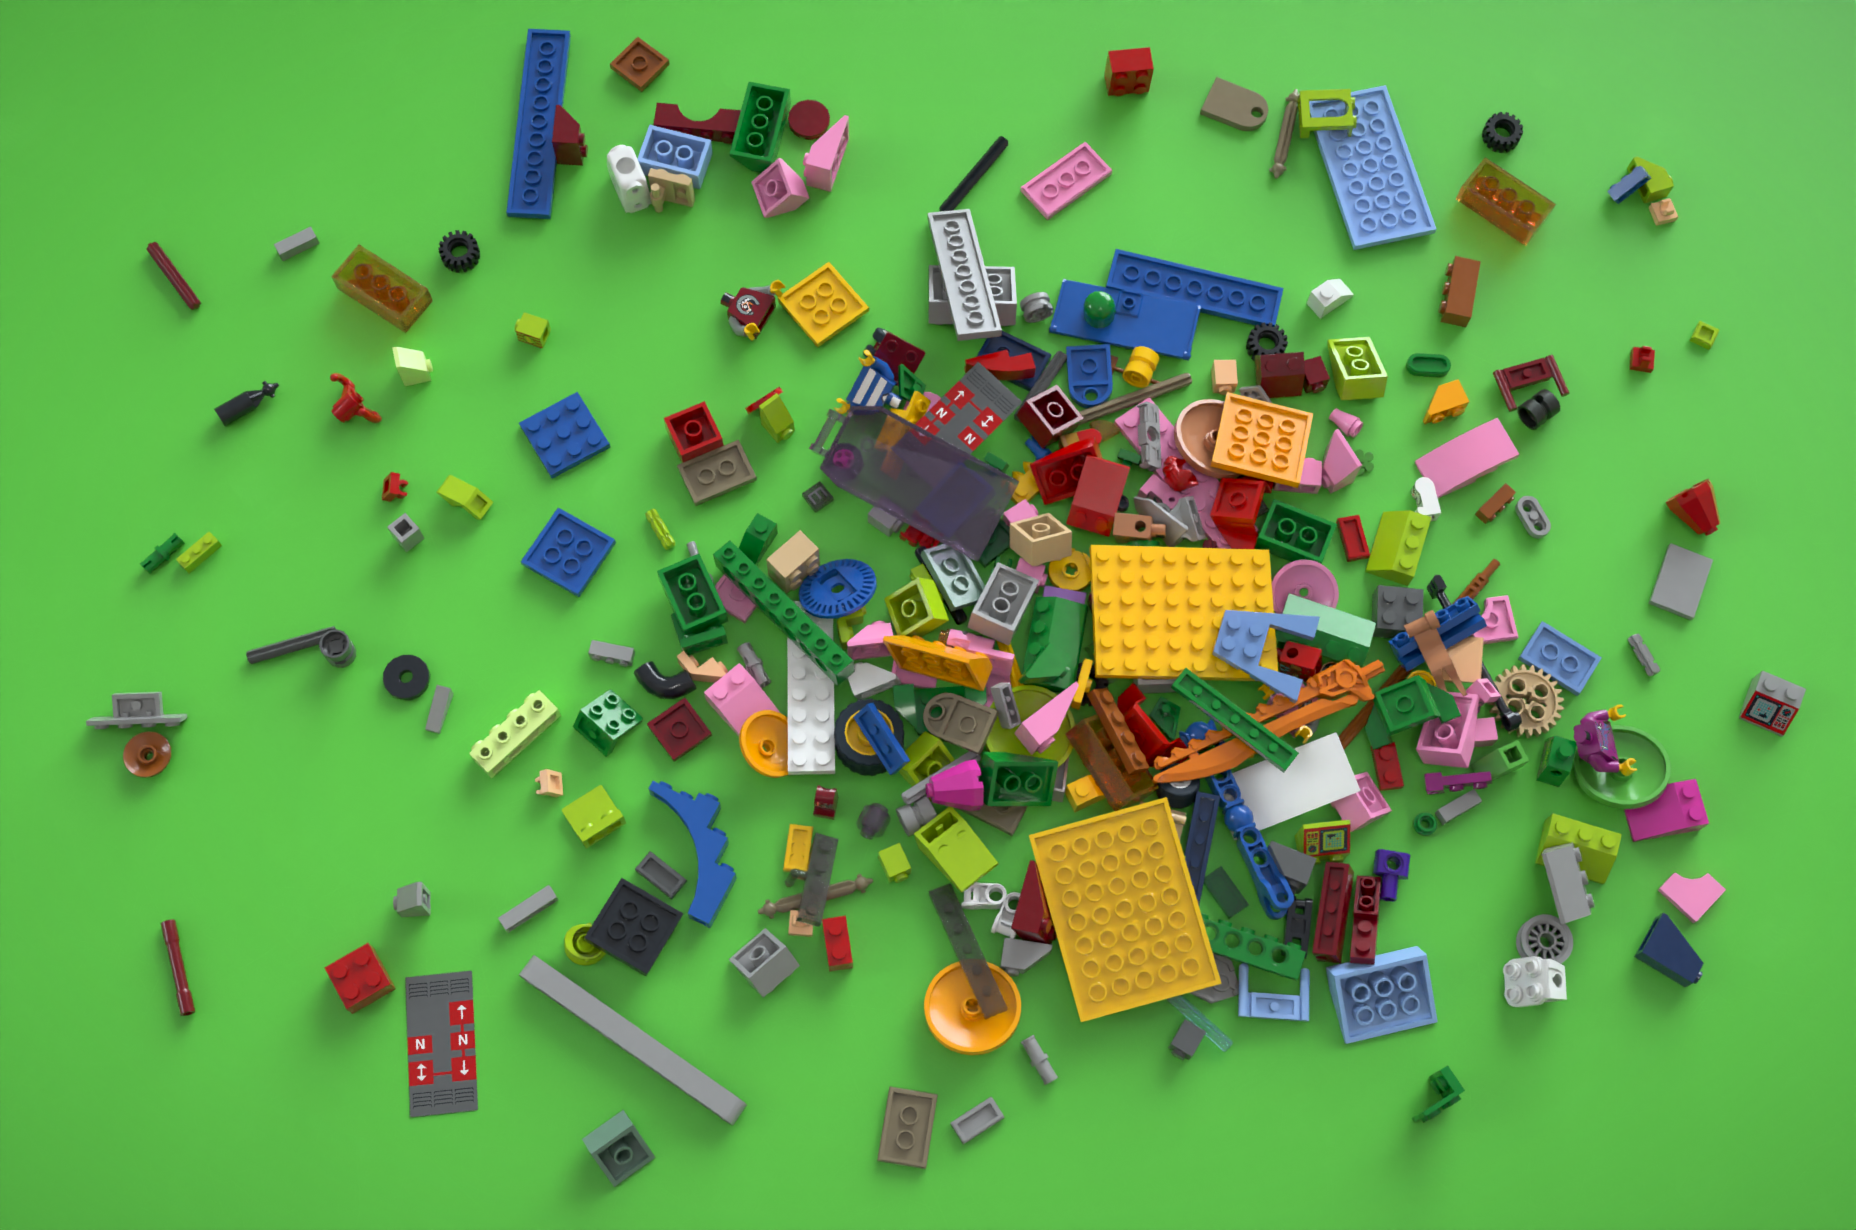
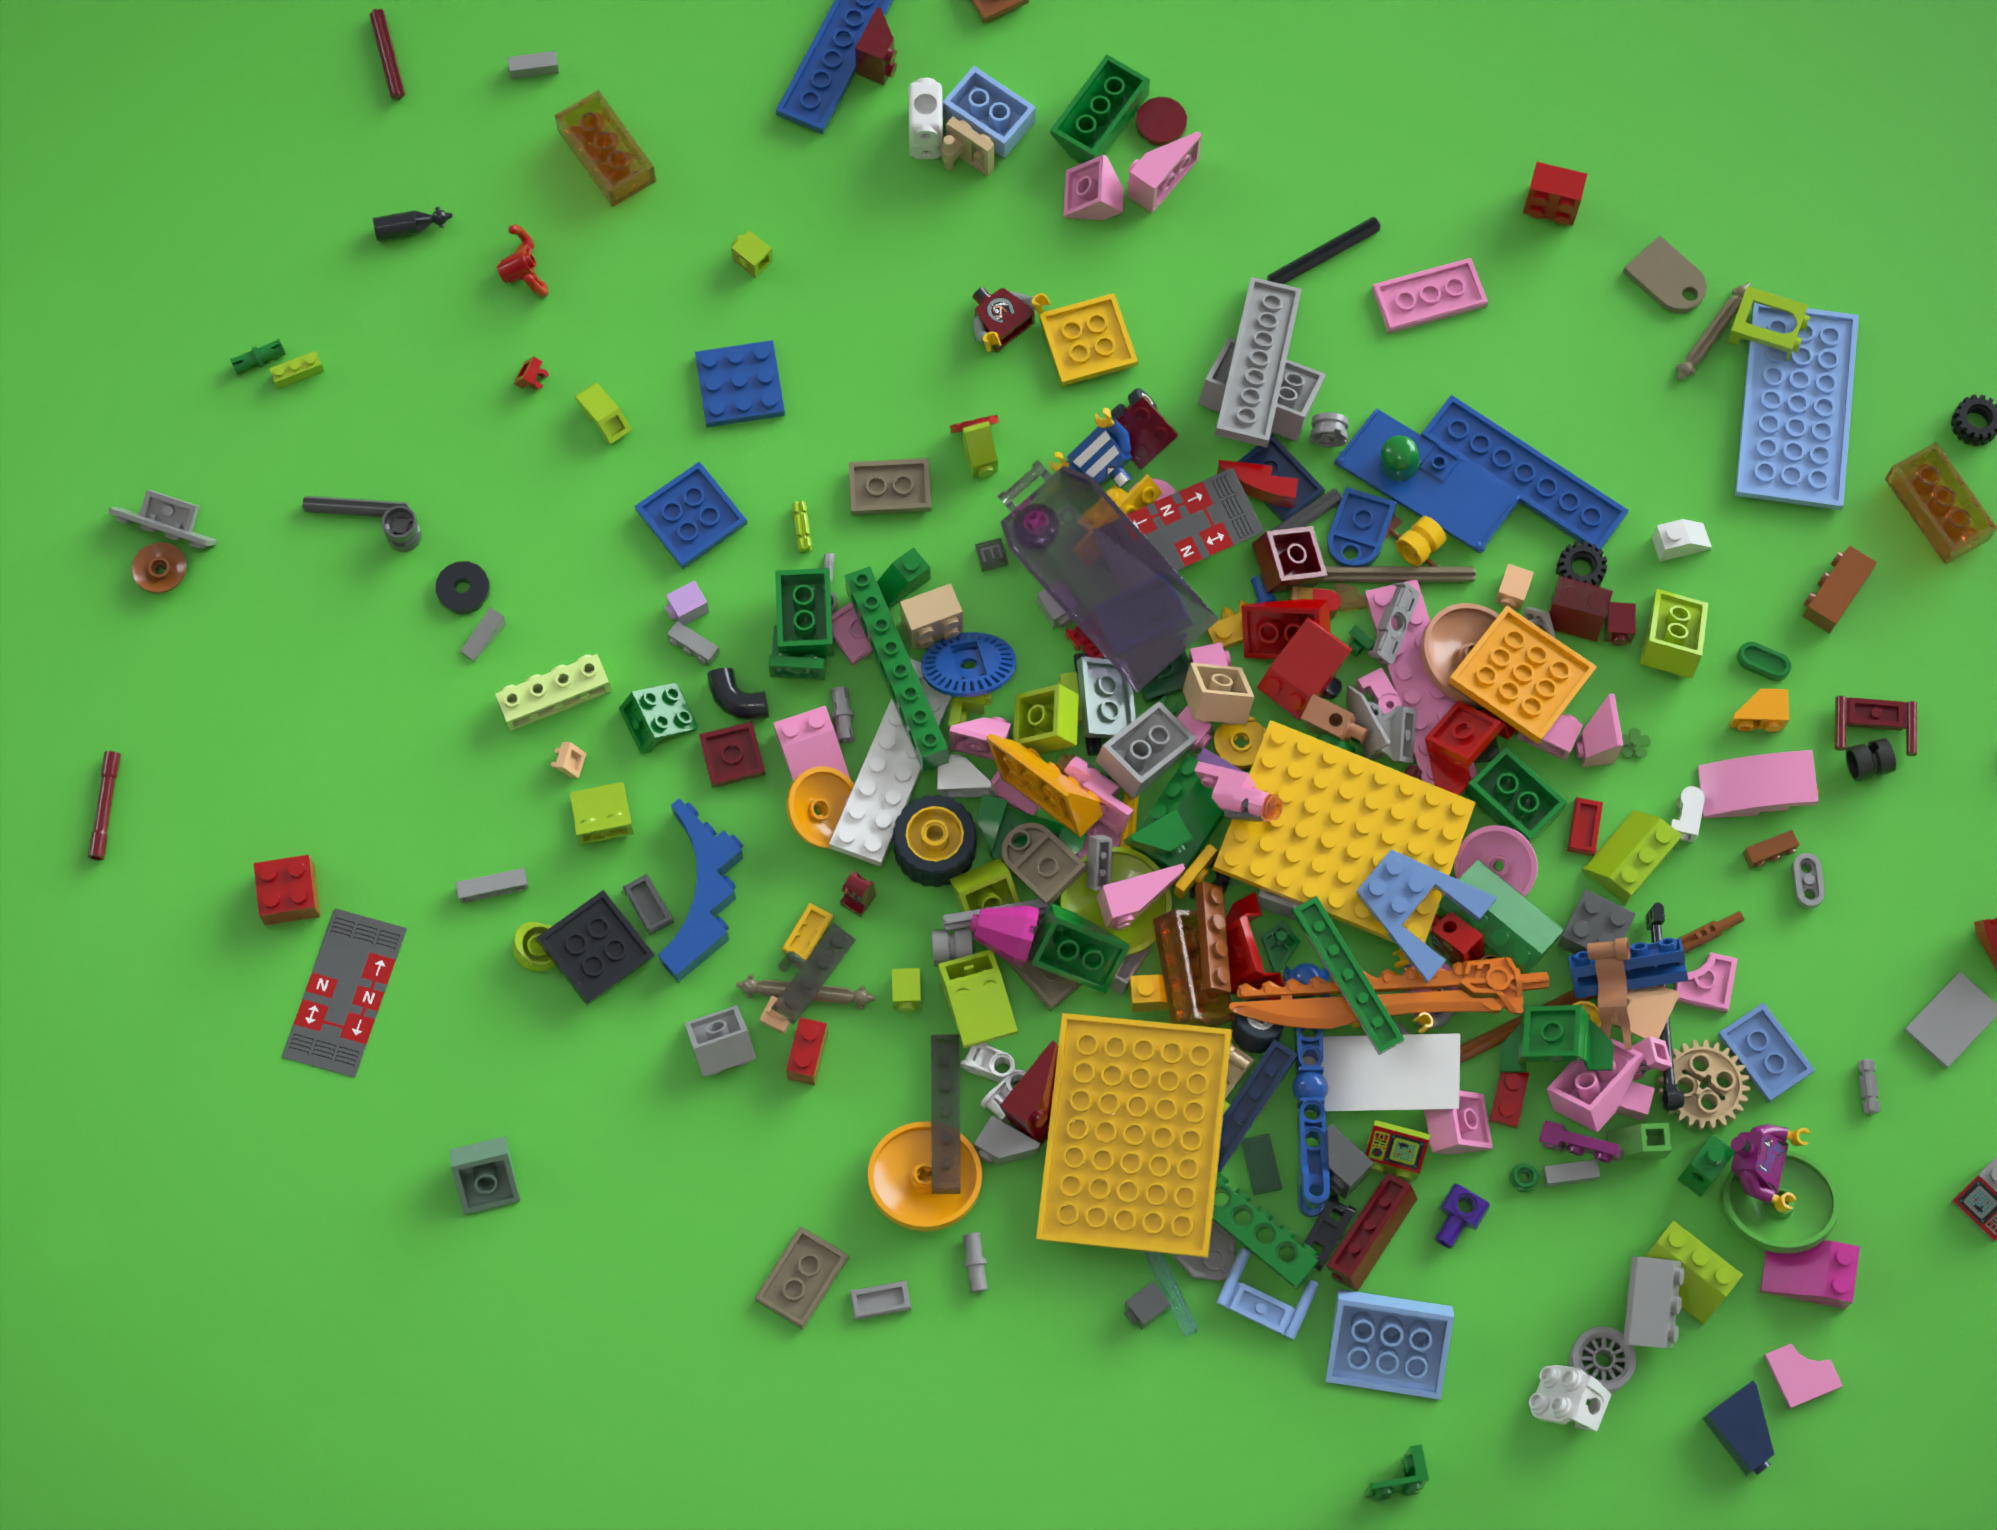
camera: 25 degrees right, 0 degrees up
brick [387,513,424,552] -> none
yellowish green slope [393,347,433,386] -> none
light grey slope [393,882,431,917] -> none
black tyre [438,230,480,273] -> none
light grey beam [519,955,747,1126] -> none
dark red arch [653,103,741,144] -> none
red brick [664,401,724,463] -> none
light nougat slope [676,651,728,683] -> none
blue plate [853,703,910,775] -> none
head [856,803,891,839] -> none
green piece [898,364,926,402] -> none
green tile [984,452,1009,479] -> none
red hair [1162,456,1199,492] -> none
bright pink cone [1329,408,1363,438] -> none
dark red slope [1350,876,1381,965] -> none
none -> lavender brick [665,580,709,625]
none -> bright pink plate [1194,761,1283,822]

